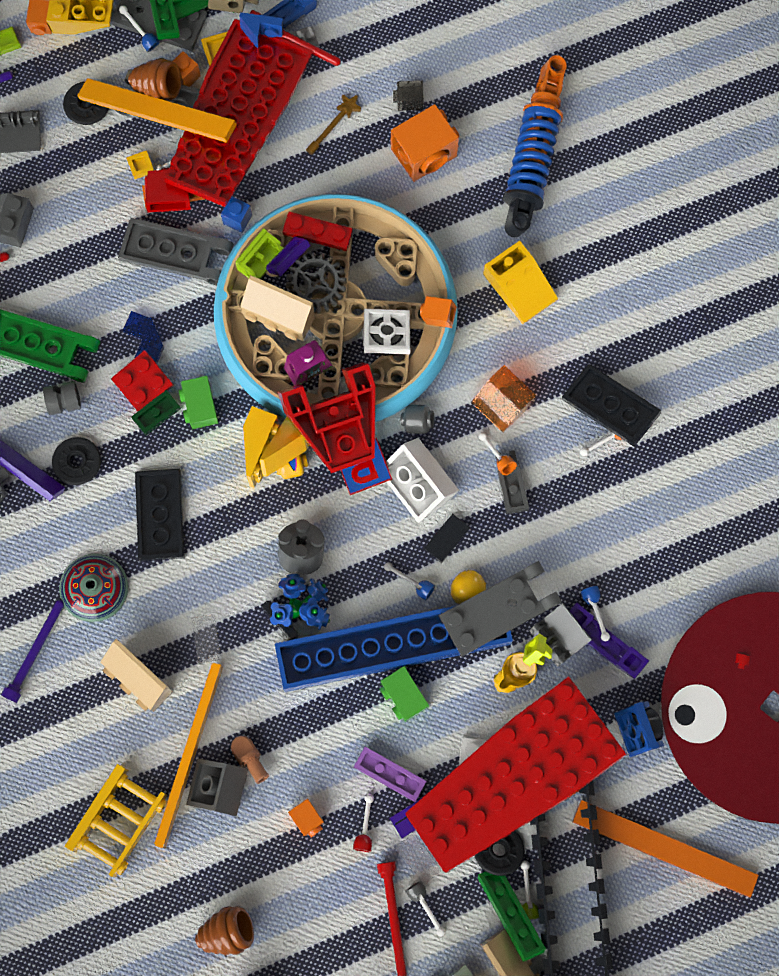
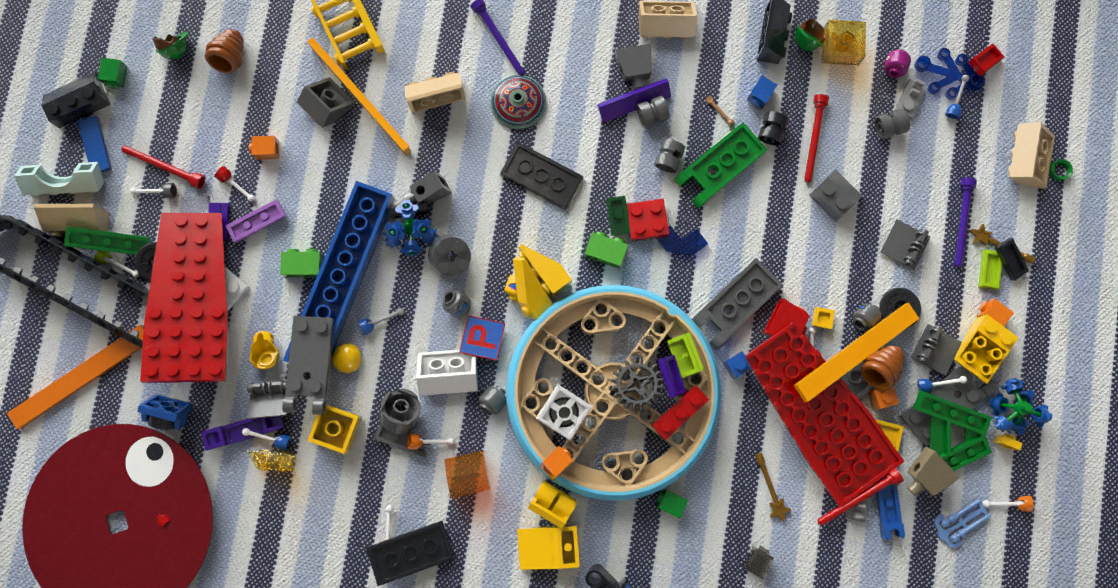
camera: 120 degrees right, 5 degrees up
black wheel [52,437,101,485] -> none
clear tile [192,614,221,663] -> none
nougat arm [231,736,269,784] -> none
blue slope [239,12,283,48] -> none
slope [241,276,315,341] -> none
red wedge [277,362,375,473] -> none
magenta torso [284,340,333,386] -> none
orange brick [391,104,460,182] -> none
black tile [424,513,470,563] -> none
neon yellow tile [523,633,553,666] -> none
none -> clear yellow hinge [247,449,296,472]
none -> yellow brick [307,404,363,454]
none -> dark grey brick [380,389,421,436]
none -> dark grey torso [404,171,452,205]
none -> dark grey head [442,289,471,318]
none -> yellow plate [528,480,577,529]
none -> dark grey wheel [636,96,670,128]
none -> green brick [655,489,688,519]
none -> dark grey head [853,303,882,332]
none -> dark grey hinge [911,324,962,376]

